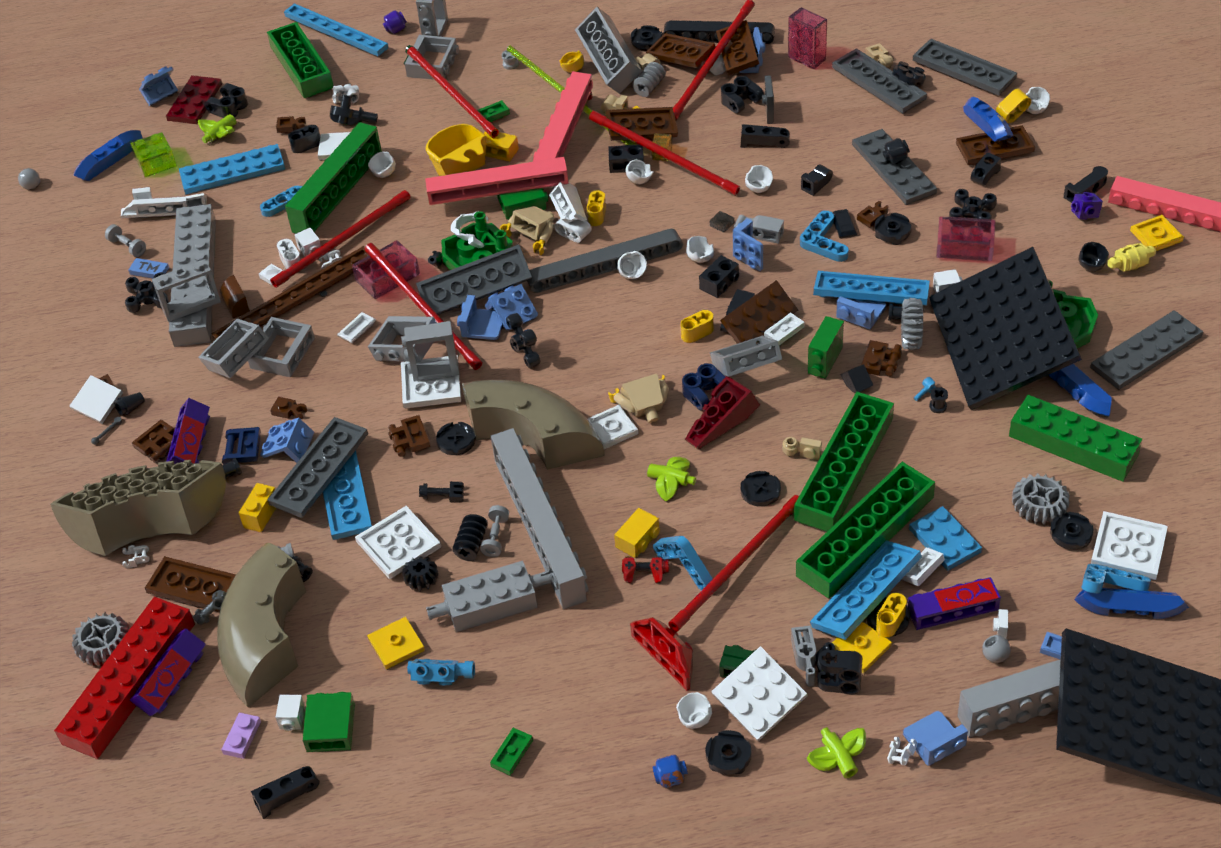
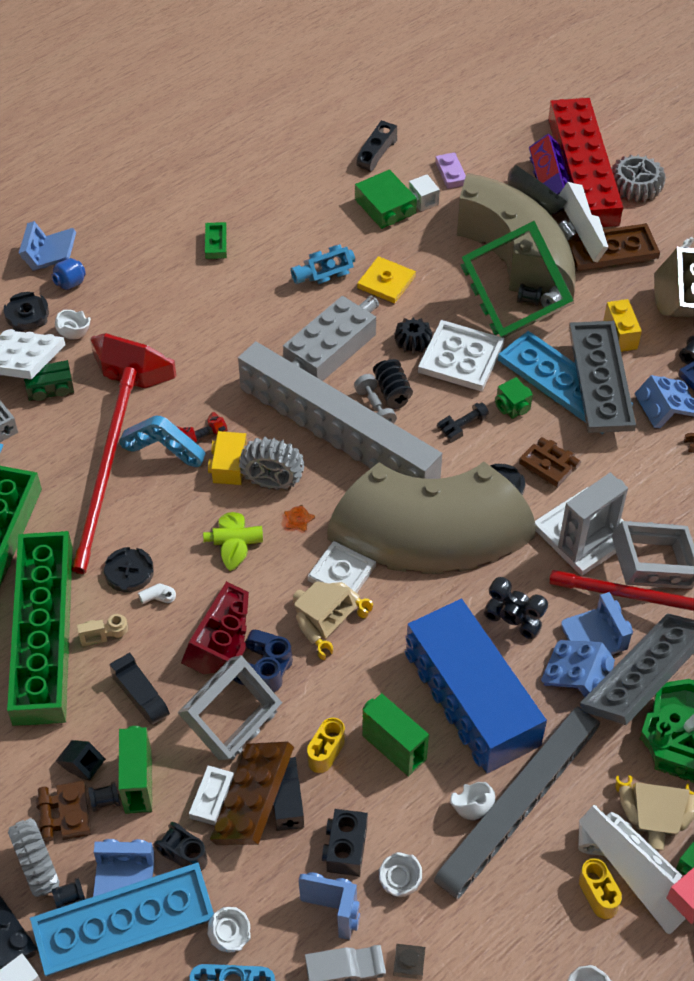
camera: 145 degrees right, 5 degrees up
none -> medium blue bracket [19,221,76,271]
none -> black bush [88,781,120,812]
none -> black leg [109,652,170,725]
none -> white arm [138,584,176,604]
none -> black piece [153,822,208,871]
none -> white hair [207,907,251,953]
none -> light grey gear [239,437,304,490]
none -> clear orange plate [284,505,315,532]
none -> green brick [362,693,429,777]
none -> blue brick [404,598,547,774]
none -> green window [460,220,574,338]
none -> green brick [495,377,533,419]
none -> pearl dark grey brick [507,164,567,215]
none -> white slope [559,182,608,262]

